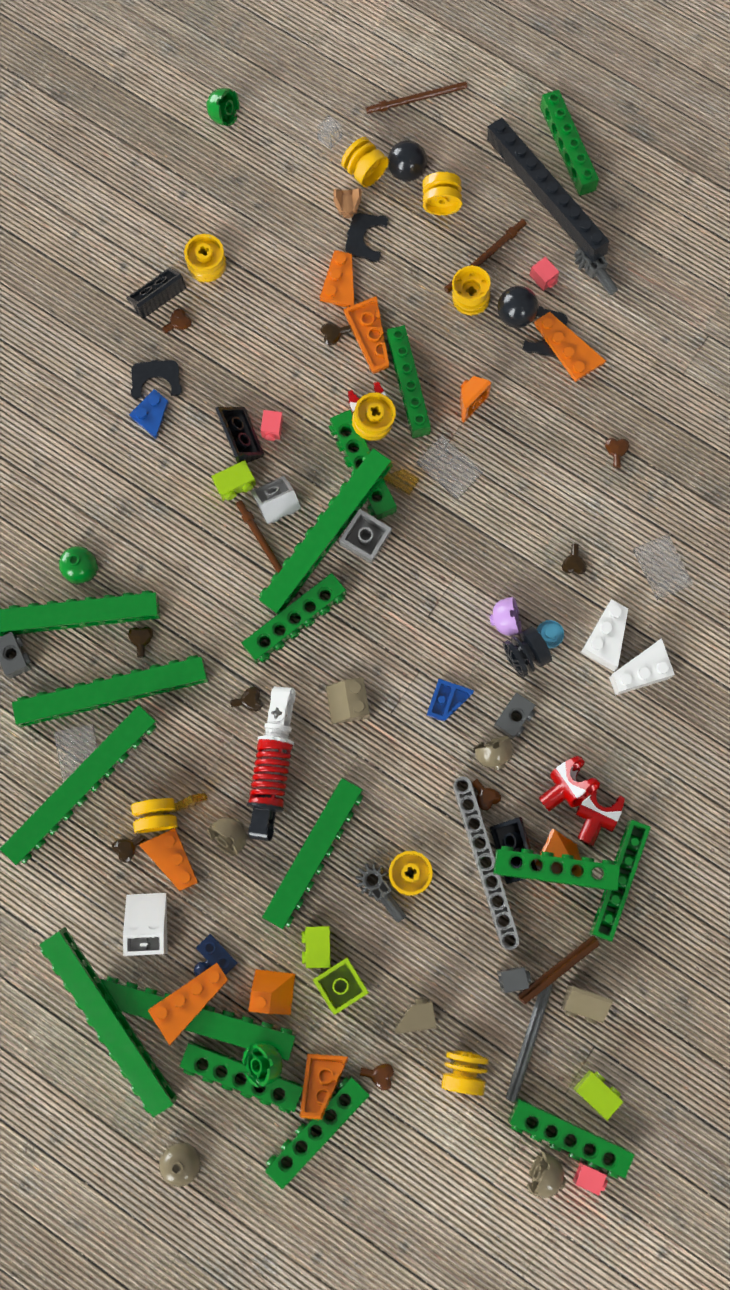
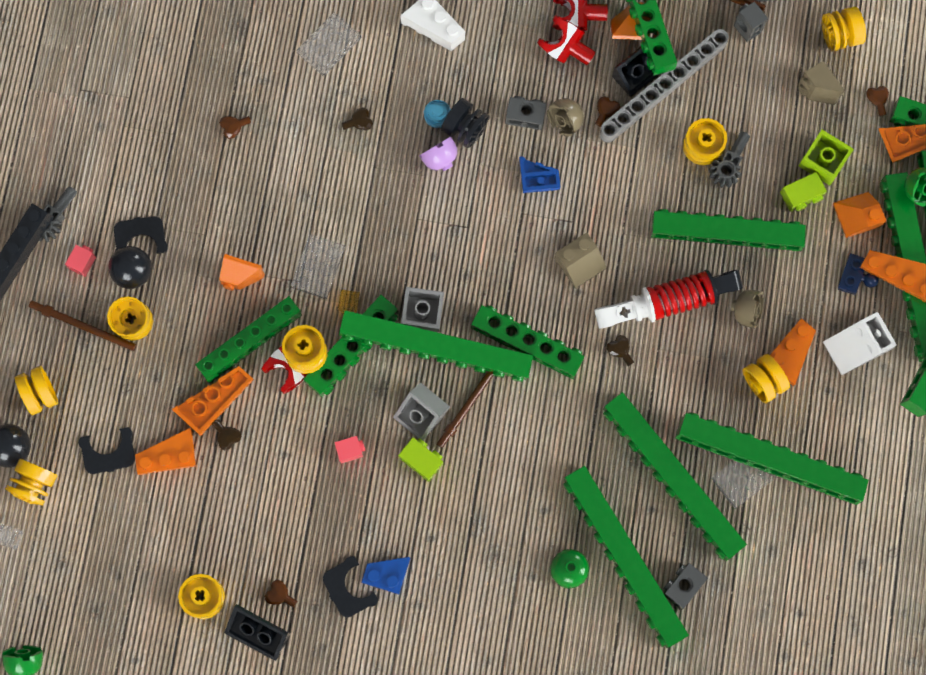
camera: 120 degrees left, 0 degrees up
dark brown rock [112,834,145,863] -> none
dark brown rock [128,627,153,658] -> none
clear yellow tile [172,793,208,813] -> none
black slope [215,407,265,463] -> none
medium nougat brick [333,188,362,218] -> none
orange wing [534,312,606,382] -> none
white wedge [580,599,628,671] -> none

